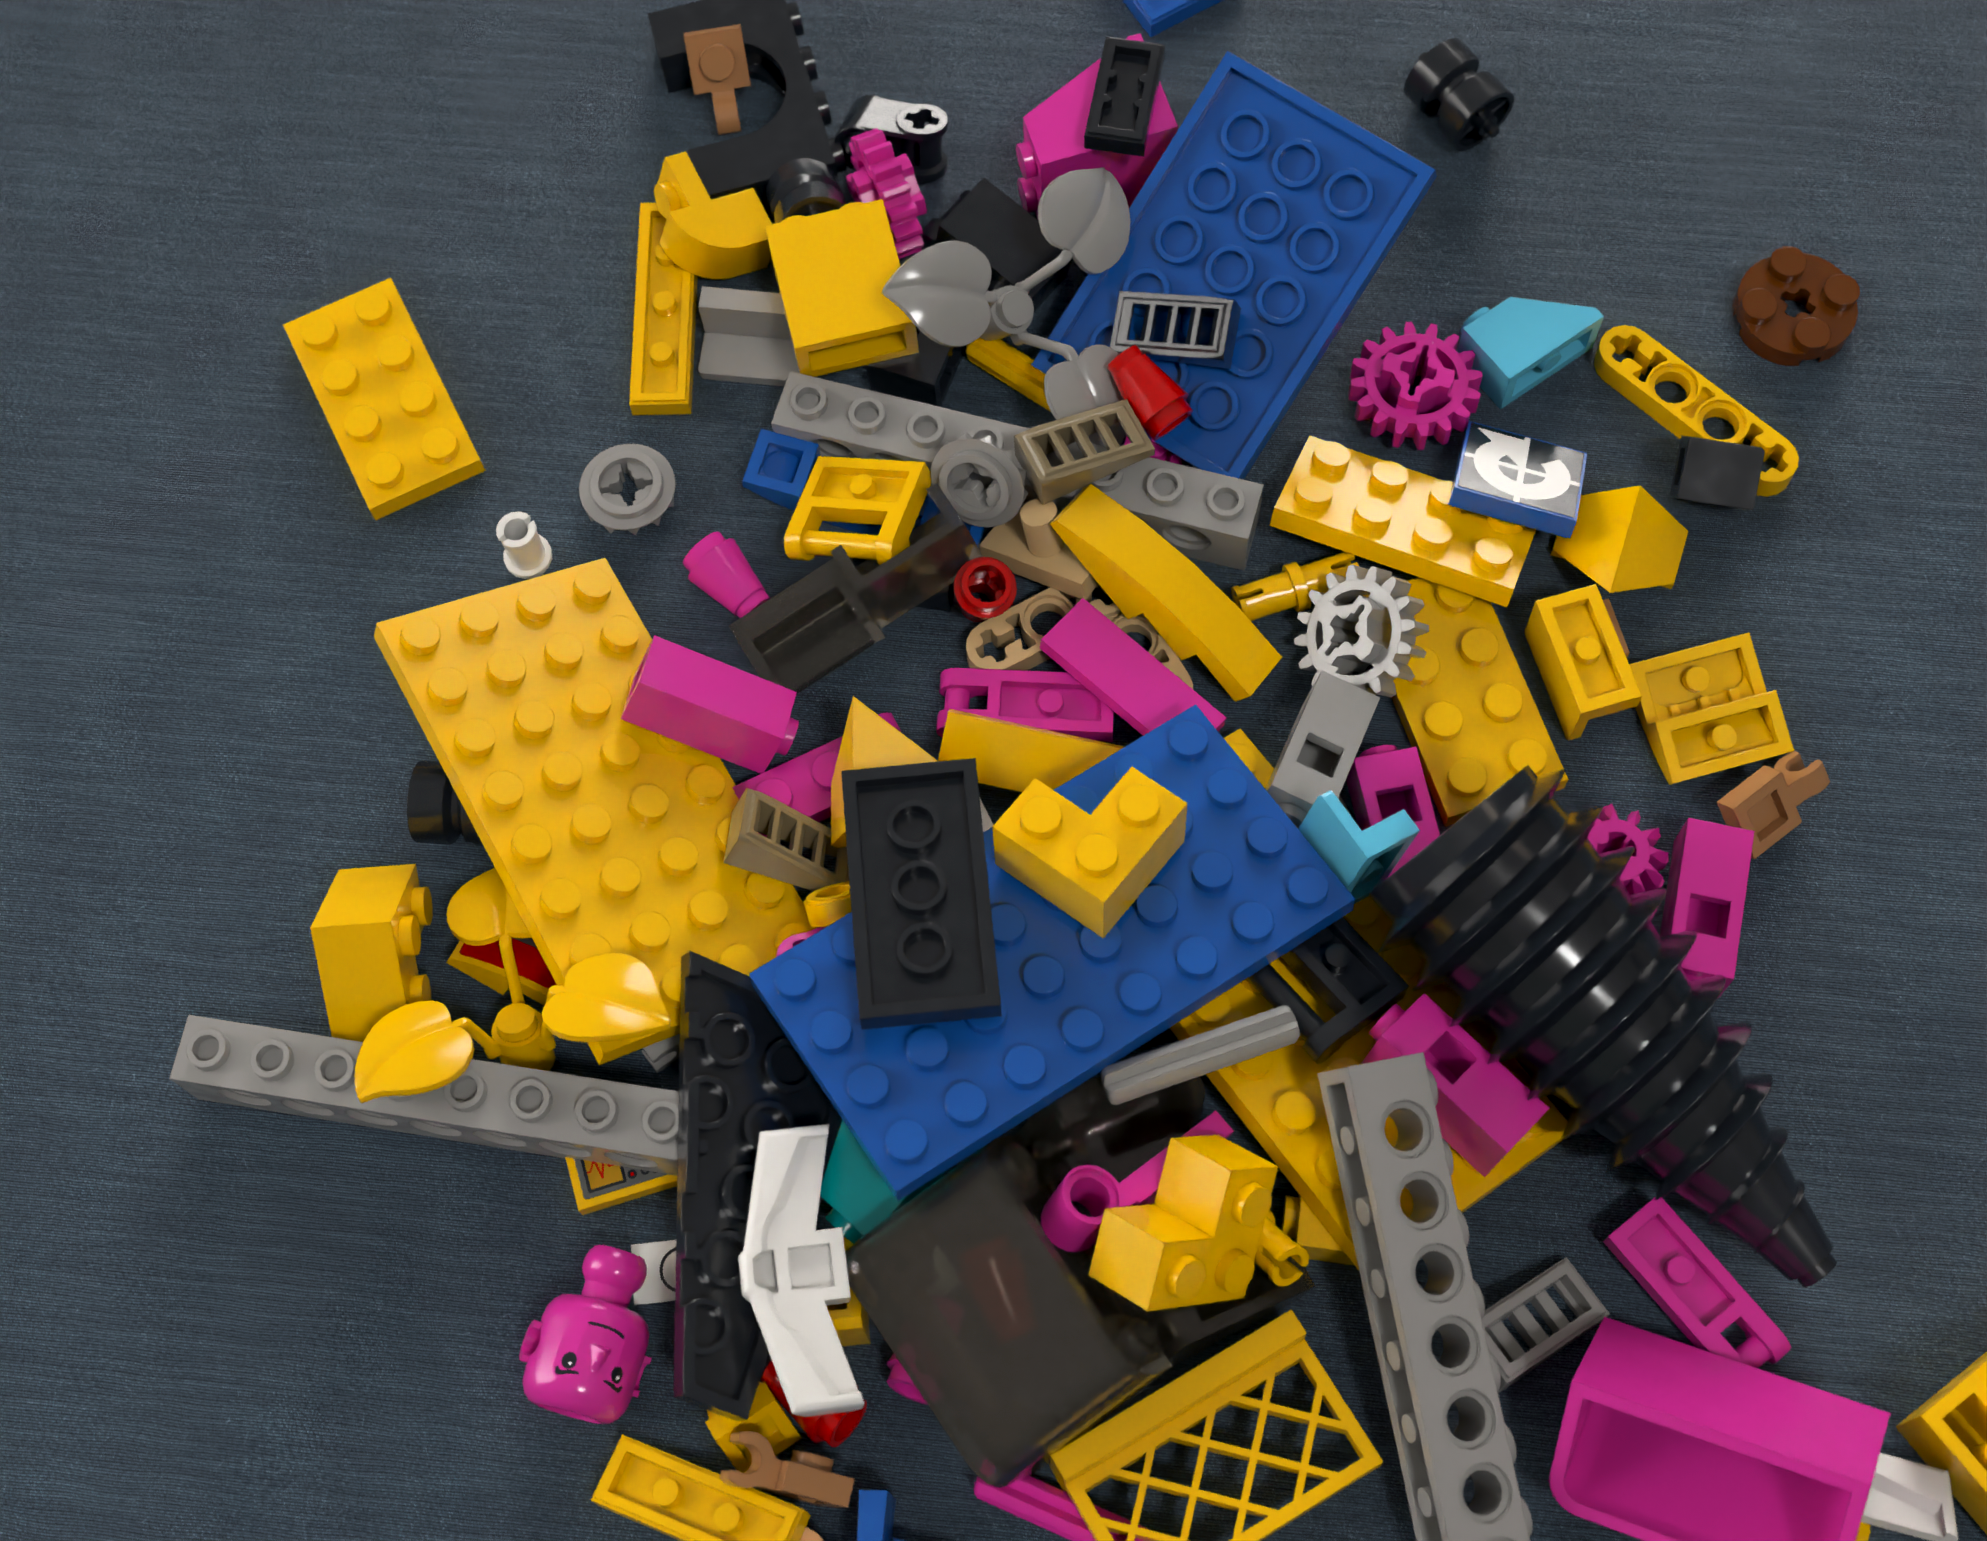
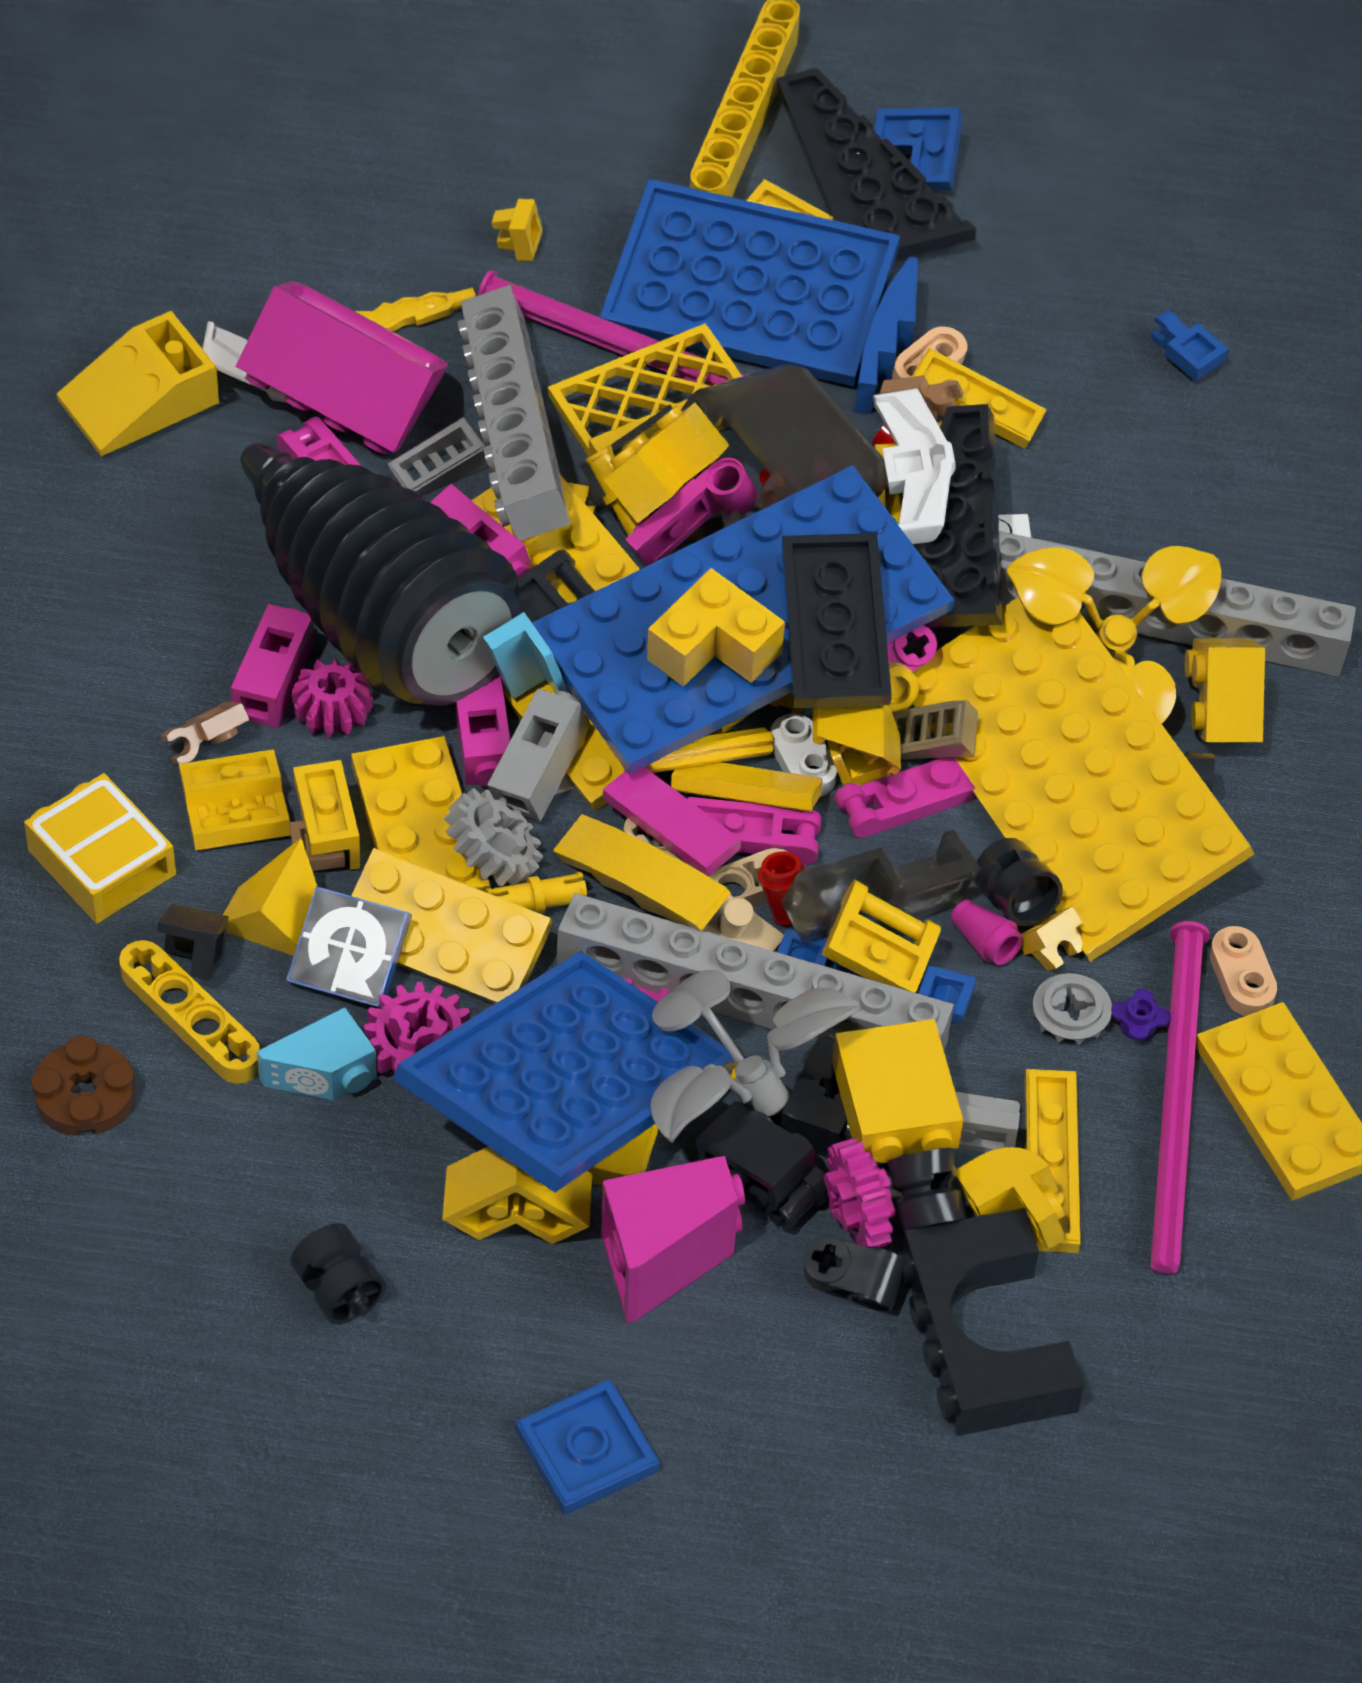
camera: 175 degrees right, 15 degrees down
white pin [496,512,552,579] -> none
dark pink piece [519,1245,652,1424] -> none
dark pink brick [620,635,799,774] -> none
medium nougat plate [684,24,751,135] -> none
light grey gear [931,432,1028,527] -> none
dark tan slope [1014,399,1155,505] -> none
black plate [1084,36,1165,157] -> none
light grey axle [1100,1005,1300,1105] -> none
red cone [1107,345,1193,441] -> none
black slope [1110,291,1241,369] -> none
none -> yellow brick [24,773,176,924]
none -> black wheel [974,838,1063,926]
none -> yellow tile [1020,906,1083,971]
none -> dark purple plate [1111,989,1171,1041]
none -> dark pink axle [1151,921,1210,1275]
none -> light nougat plate [1209,926,1277,1016]

